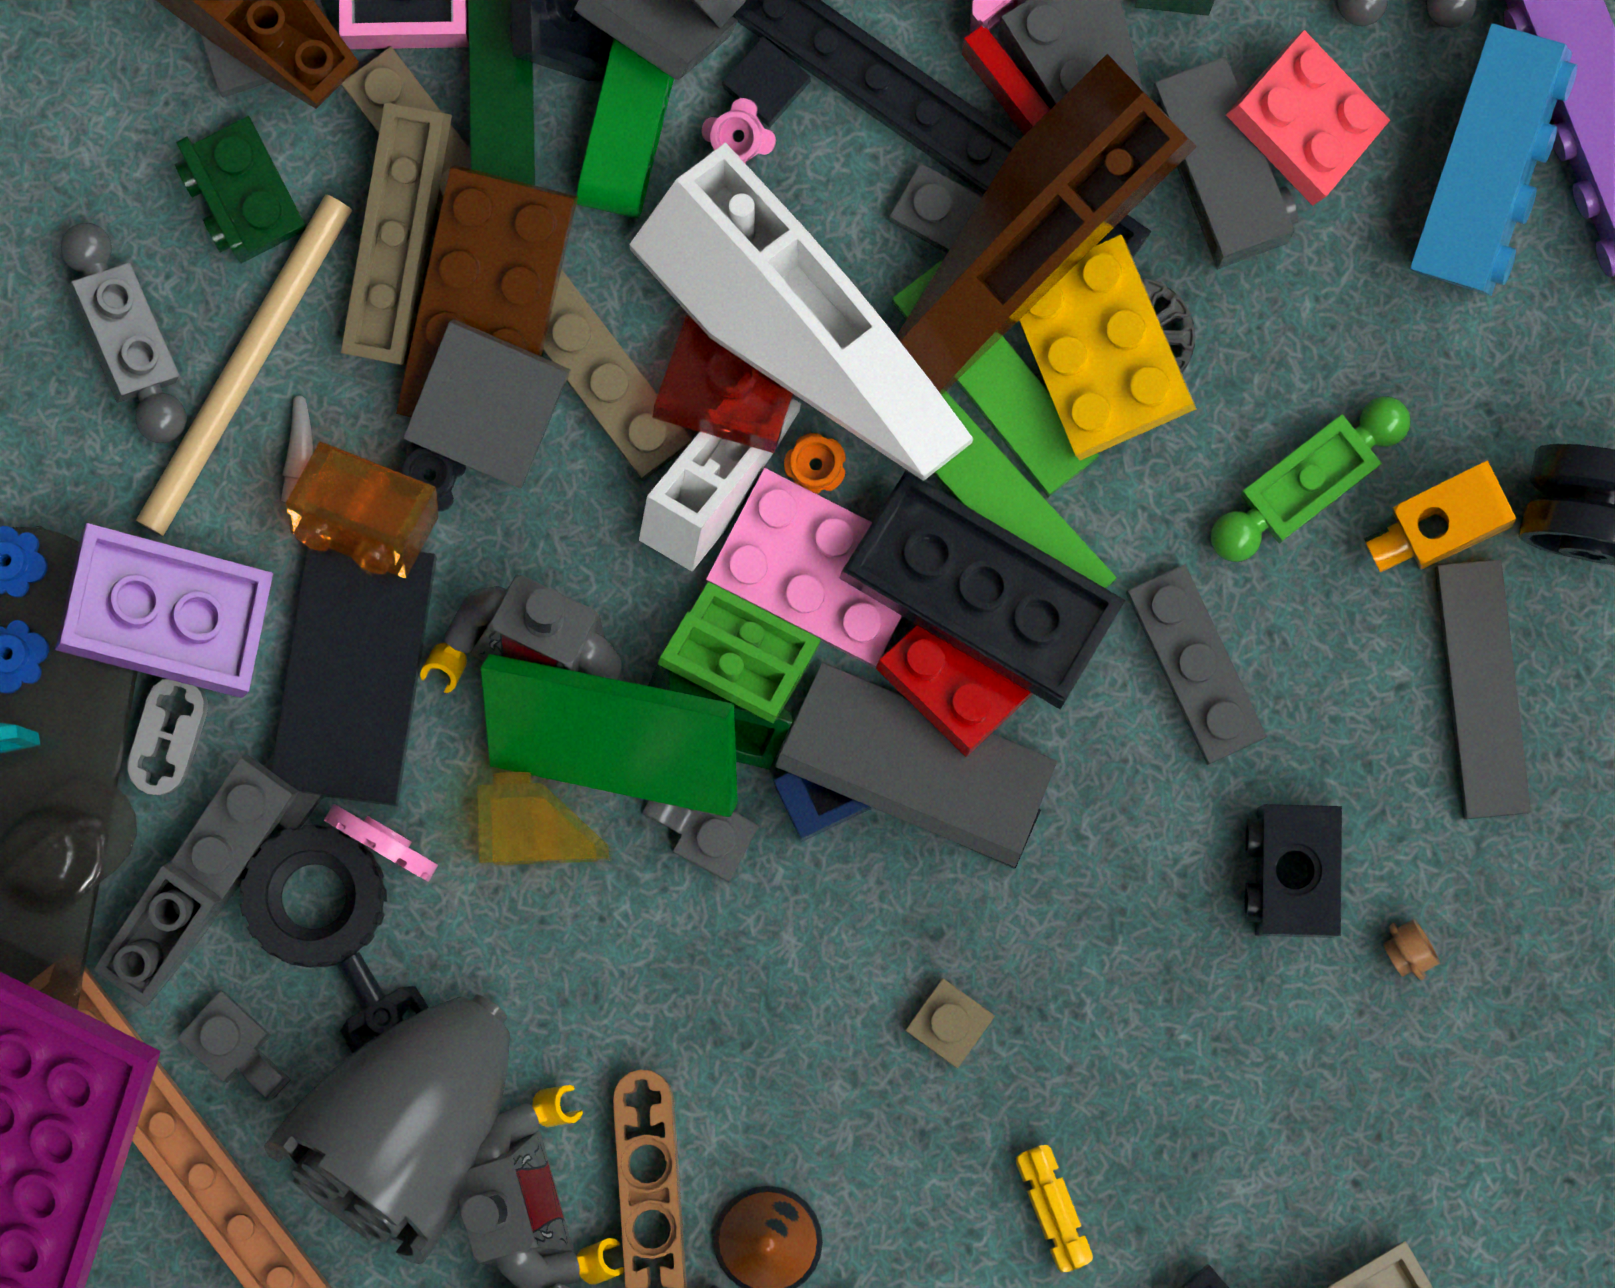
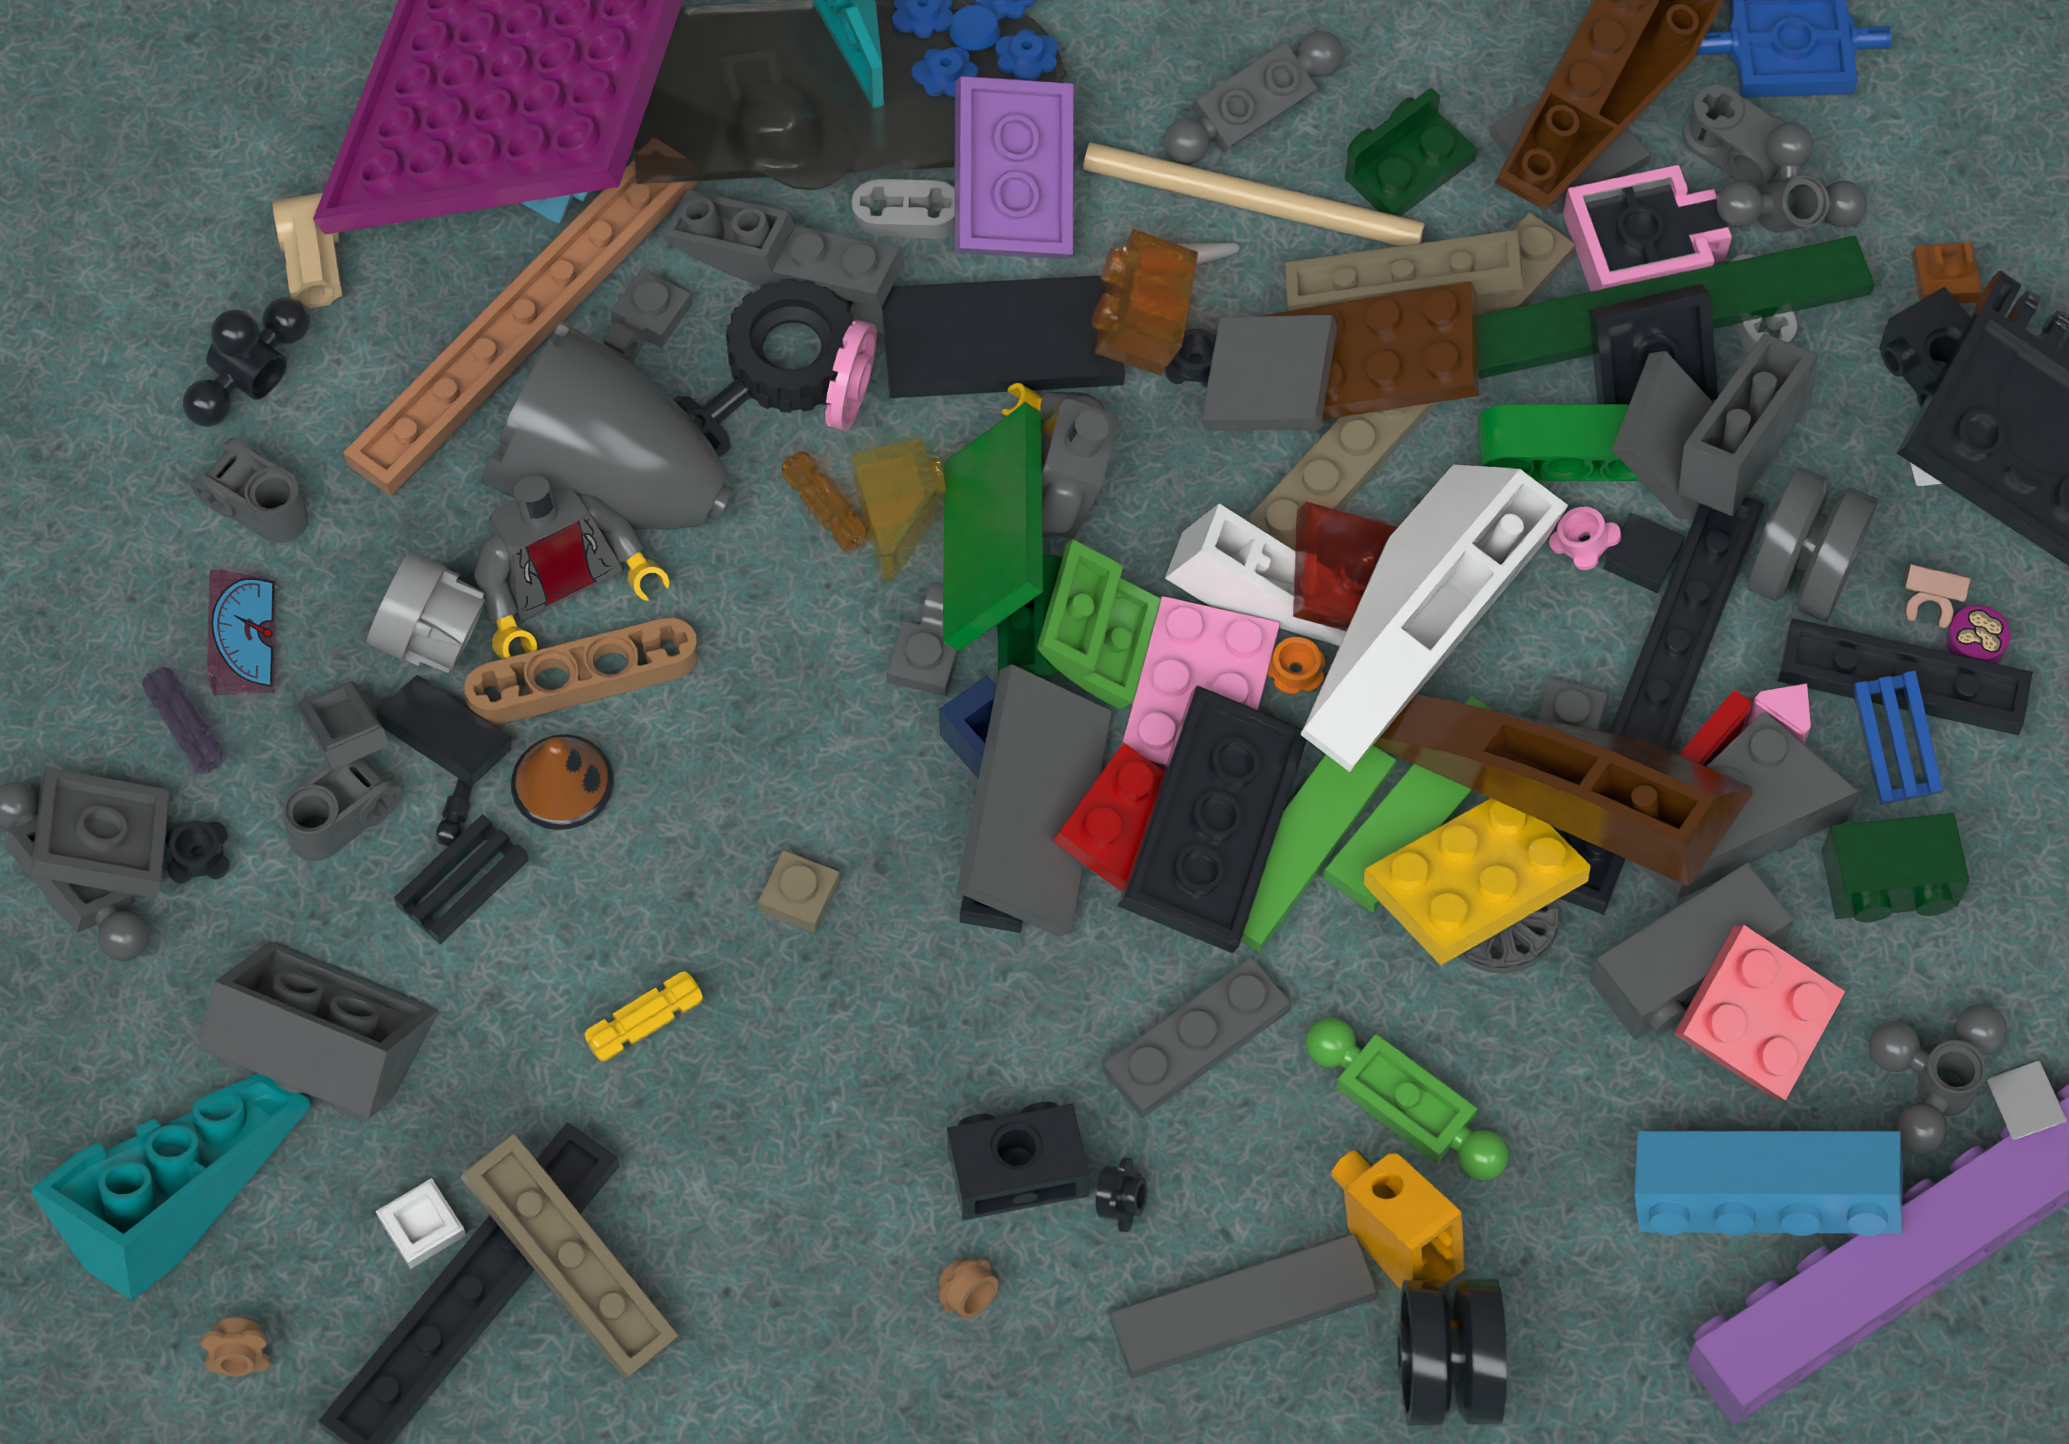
camera: 75 degrees right, 20 degrees down
none -> clear orange axle [781,451,870,553]
none -> black plate [1095,1157,1148,1232]

